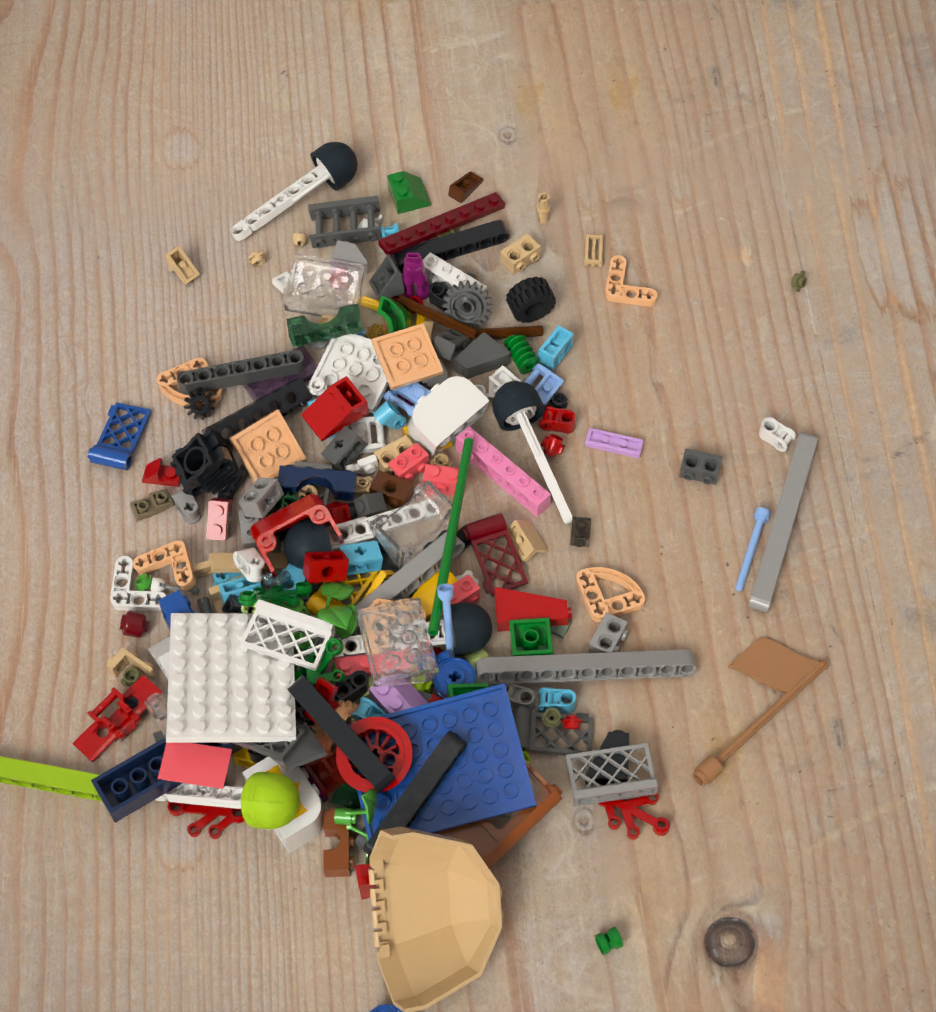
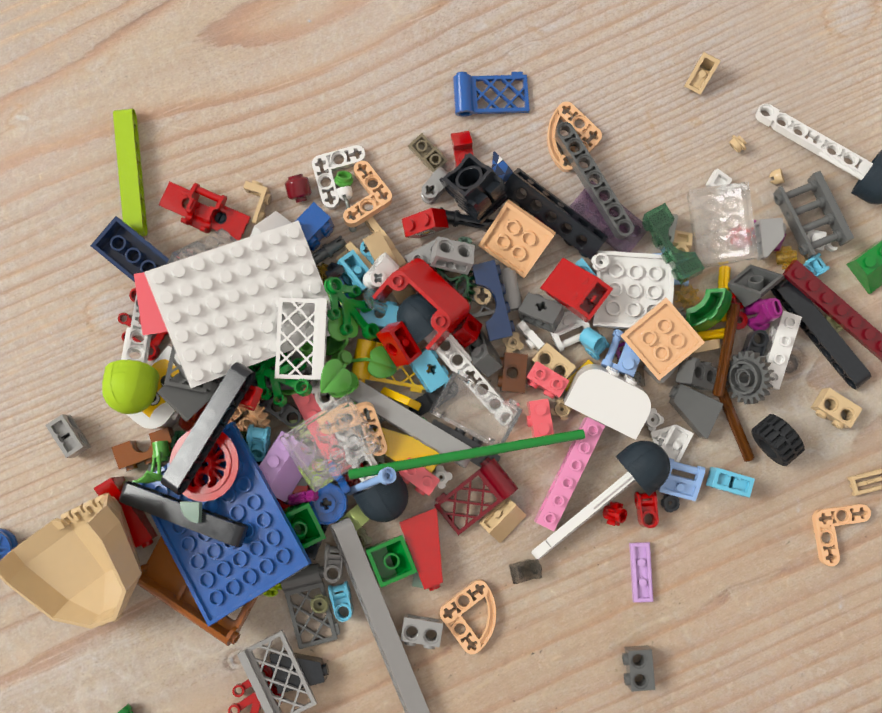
camera: 65 degrees right, 25 degrees up
olive plate [121,667,144,686] -> none
black gear [184,388,215,420] -> none
green piece [504,335,539,375] -> none
red plate [561,715,583,729] -> none
none -> light grey brick [45,414,91,458]
none -> tile [180,501,202,523]
none -> magenta axle [287,490,319,505]
none -> clear yellow gear [776,246,797,270]

